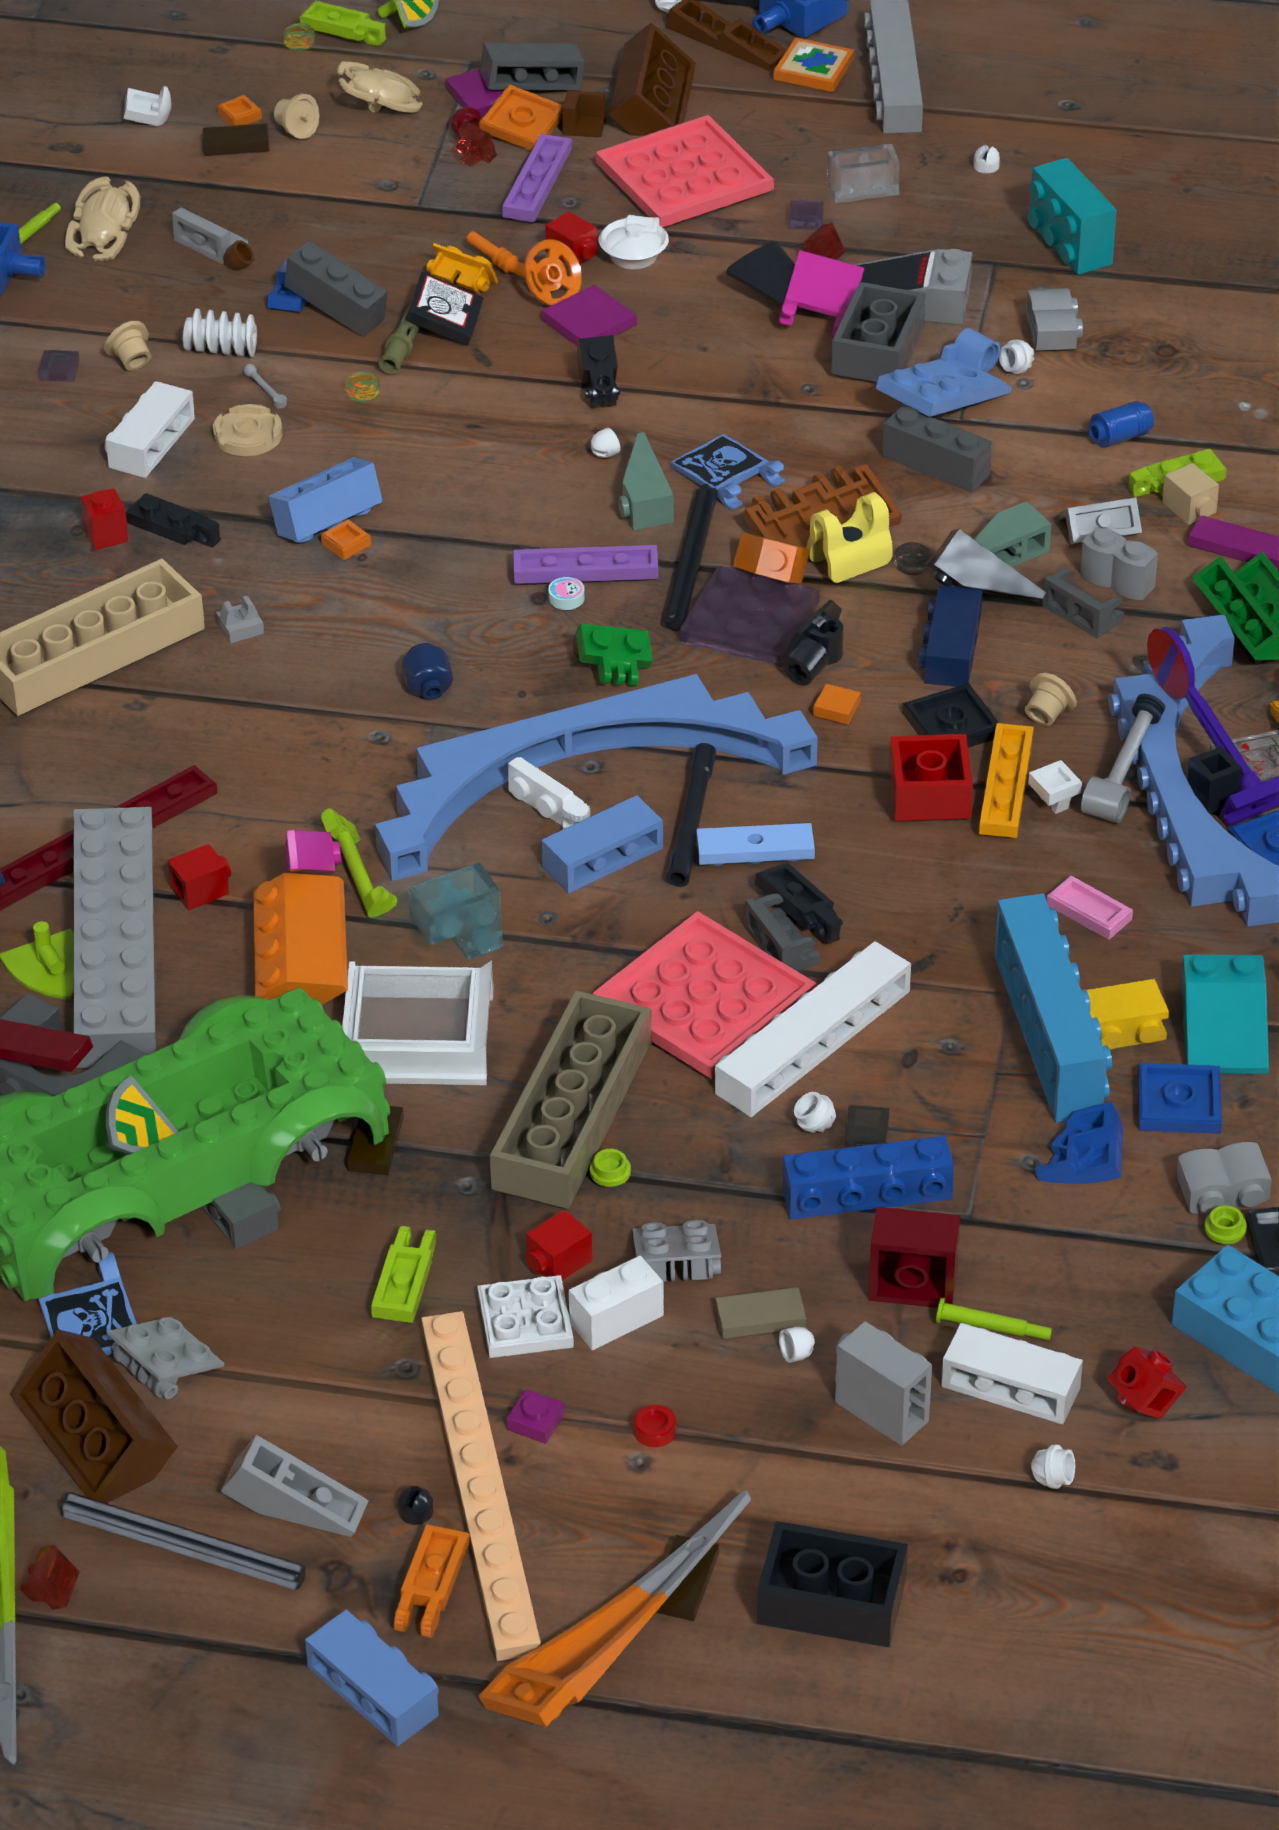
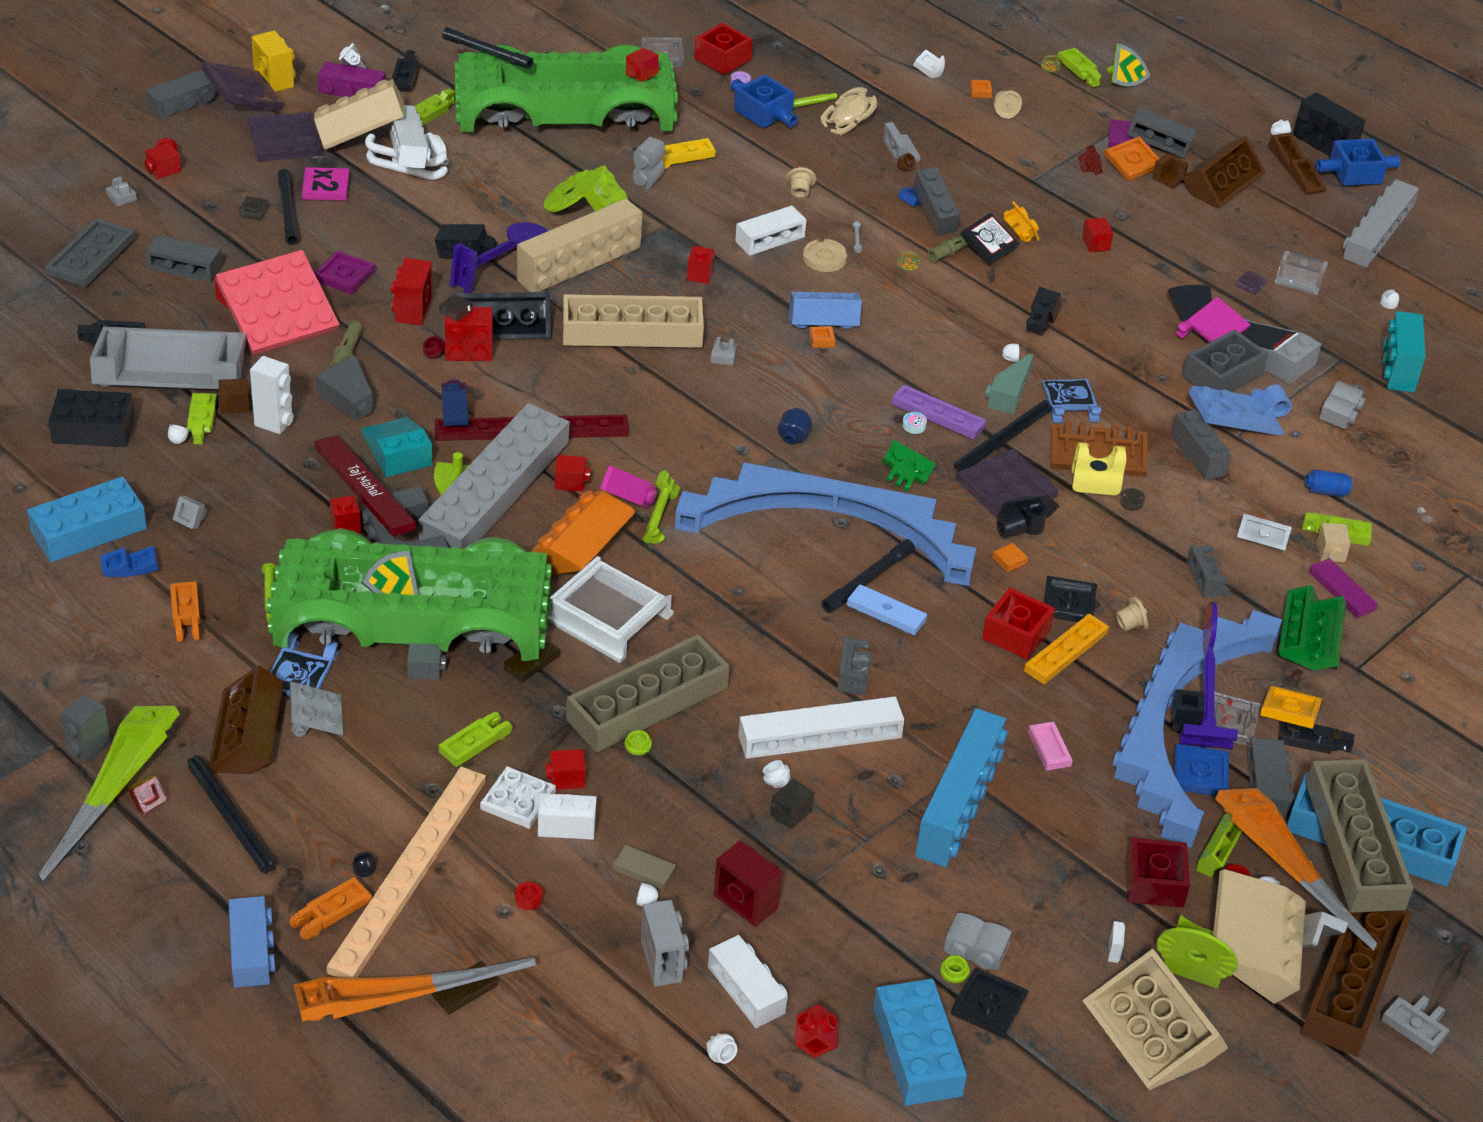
camera: 30 degrees right, 0 degrees up
clear purple tile [39,350,79,382] -> none
black hinge [126,493,221,548] -> none
white piece [183,308,257,357] -> none
dark brown tile [203,123,269,156] -> none
light grey slope [220,1435,369,1537] -> none
tan shield [337,61,423,113] -> none
clear light blue brick [409,862,503,960] -> none
dark red plate [451,107,481,140] -> none
orange dish [466,231,582,306] -> none
medium lavender plate [502,134,572,222] -> none
magenta plate [507,1389,565,1444] -> none
white hinge [508,757,590,829] -> none
magenta tile [542,285,637,346] -> none
medium blue brick [542,795,663,894] -> none
coral plate [592,911,817,1079] -> none
coral plate [596,115,774,227] -> none
white piece [599,215,669,269] -> none
light grey hinge [632,1220,721,1282] -> none
orange slope [733,532,810,584] -> none
black hinge [754,863,843,944] -> none
black brick [757,1521,908,1648] -> none
tile [774,37,855,92] -> none
blue brick [782,1136,954,1219] -> none
clear red tile [800,223,846,260] -> none
dark blue brick [919,585,983,687] -> none
slope [927,529,1046,600] -> none
lime piece [936,1298,1052,1341] -> none
sand green slope [974,501,1052,567] -> none
white plate [999,339,1035,374] -> none
white tile [1028,760,1082,814] -> none
blue slope [1036,1101,1124,1184] -> none
light grey brick [1080,528,1158,601] -> none
light grey piece [1081,694,1165,824] -> none
yellow brick [1087,979,1169,1049] -> none
blue tile [1138,1063,1222,1134] -> none
teal slope [1180,955,1269,1074] -> none

